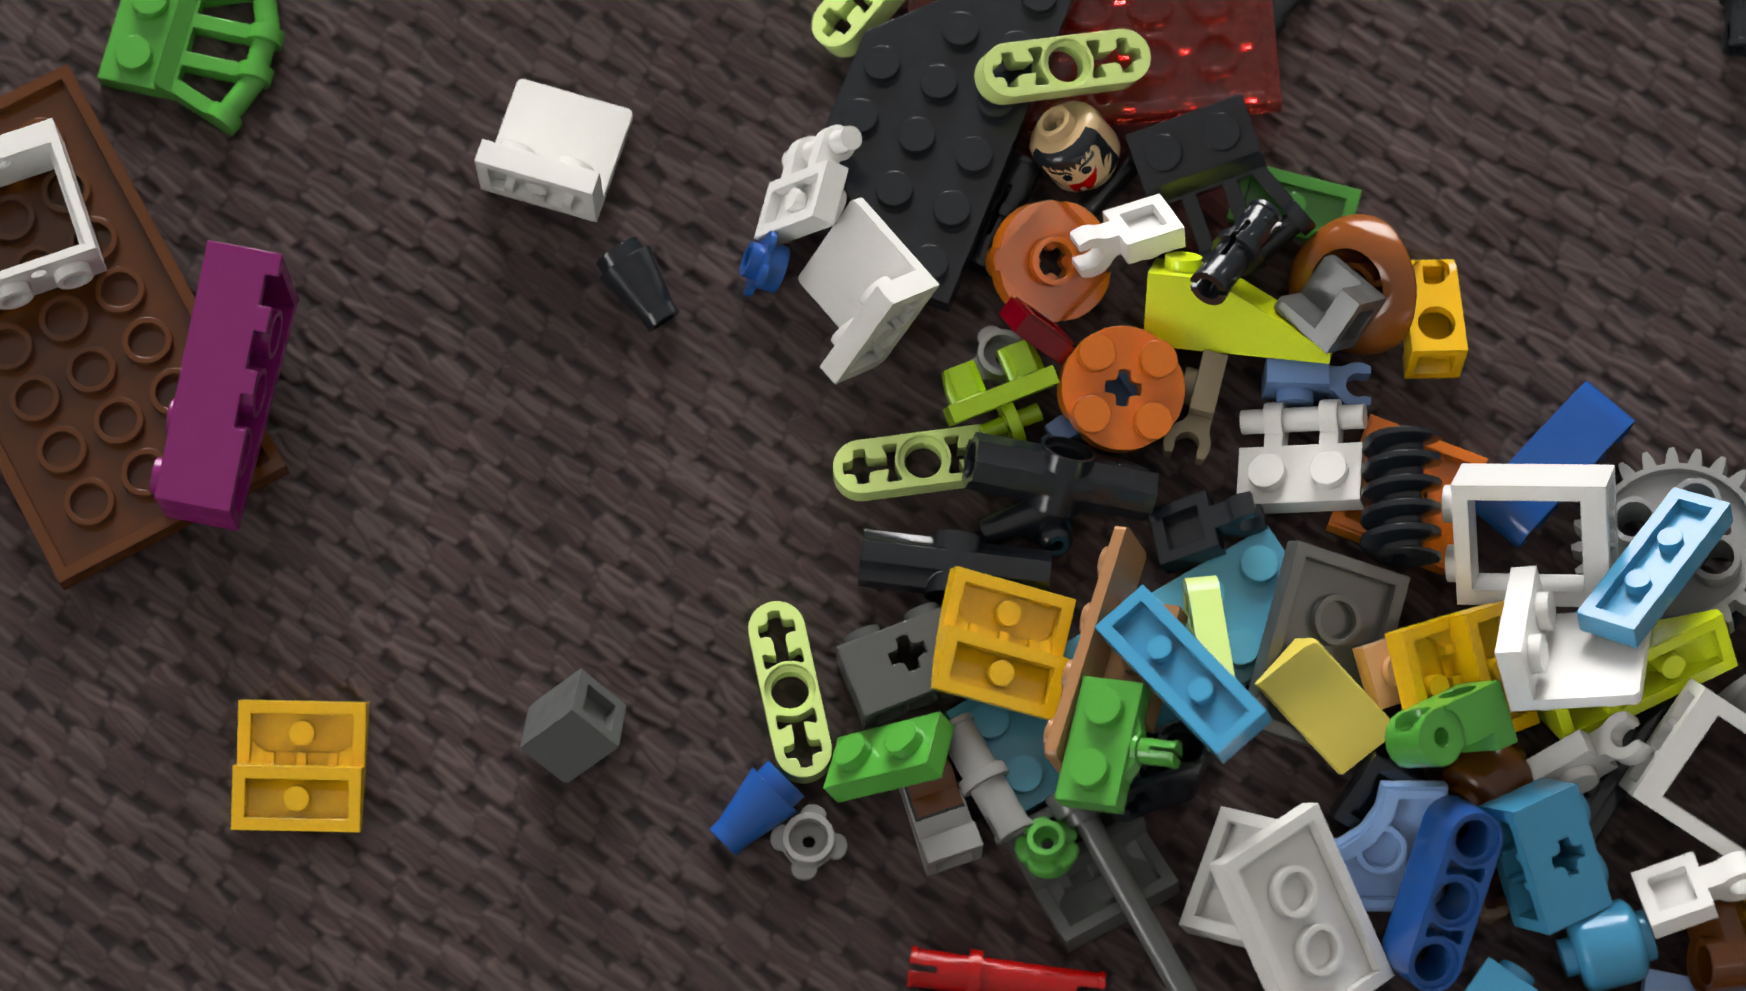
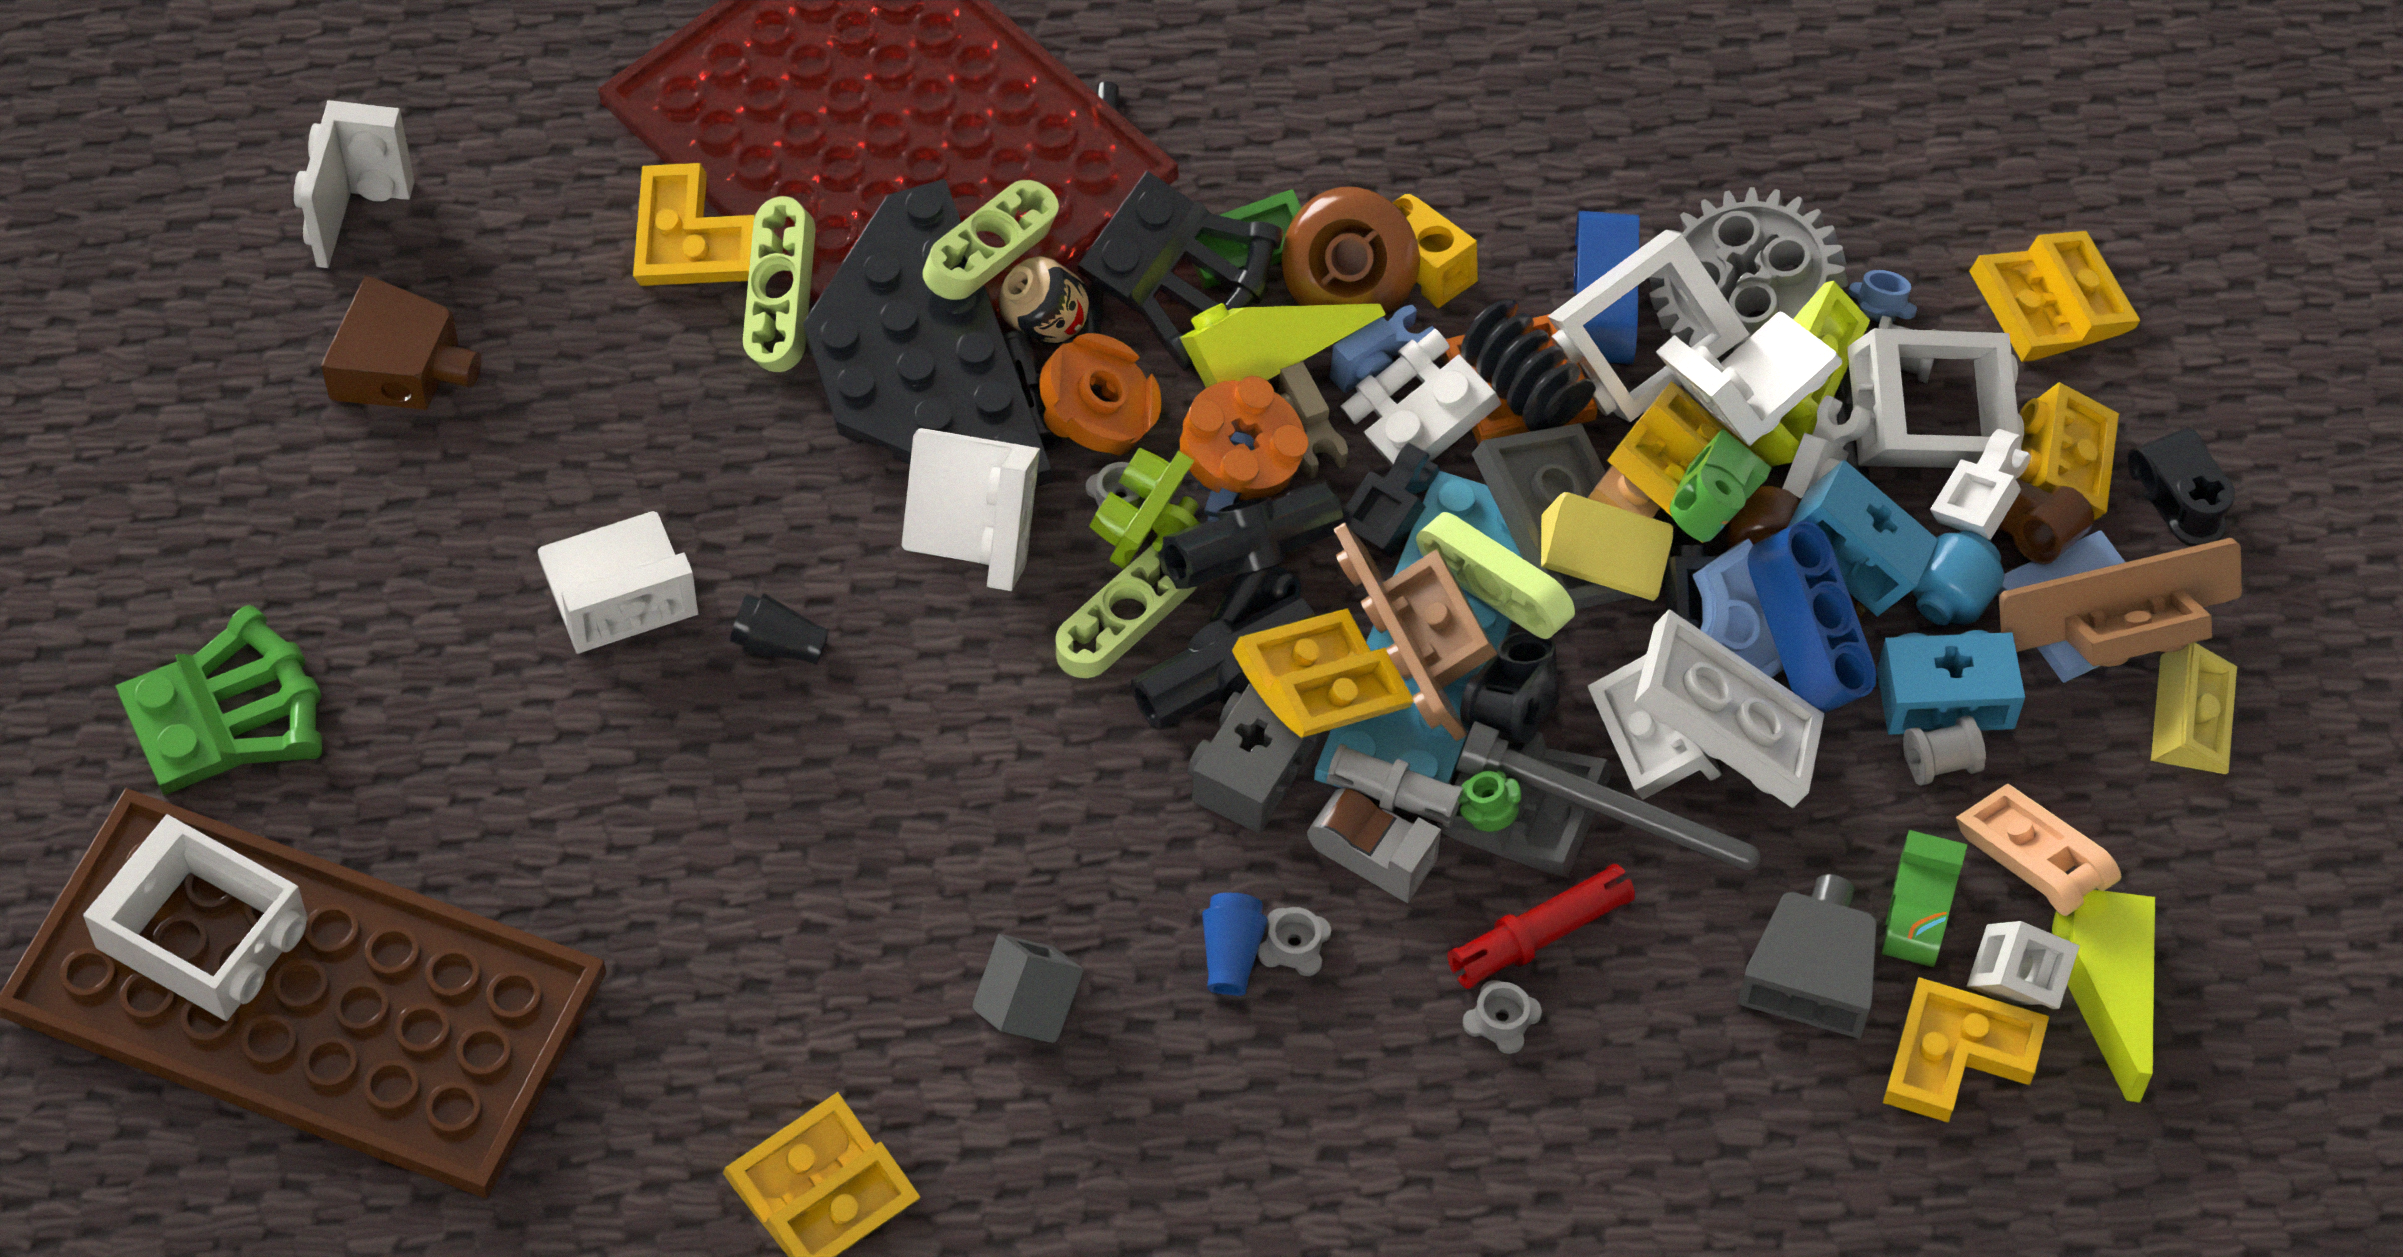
camera: 40 degrees left, 15 degrees down
magenta wedge [150,240,299,531] -> none
blue plate [739,230,790,297] -> none
yellowish green beam [748,601,832,784] -> none
white plate [754,124,862,245] -> none
bright green plate [823,712,955,803] -> none
dark red tile [999,296,1075,365] -> none
bright green plate [1054,676,1183,814] -> none
white plate [1070,193,1186,278] -> none
dark azure plate [1094,584,1272,764] -> none
black pin [1190,199,1282,306] -> none
dark grey panel [1274,255,1387,354] -> none
dark azure plate [1577,487,1734,648] -> none

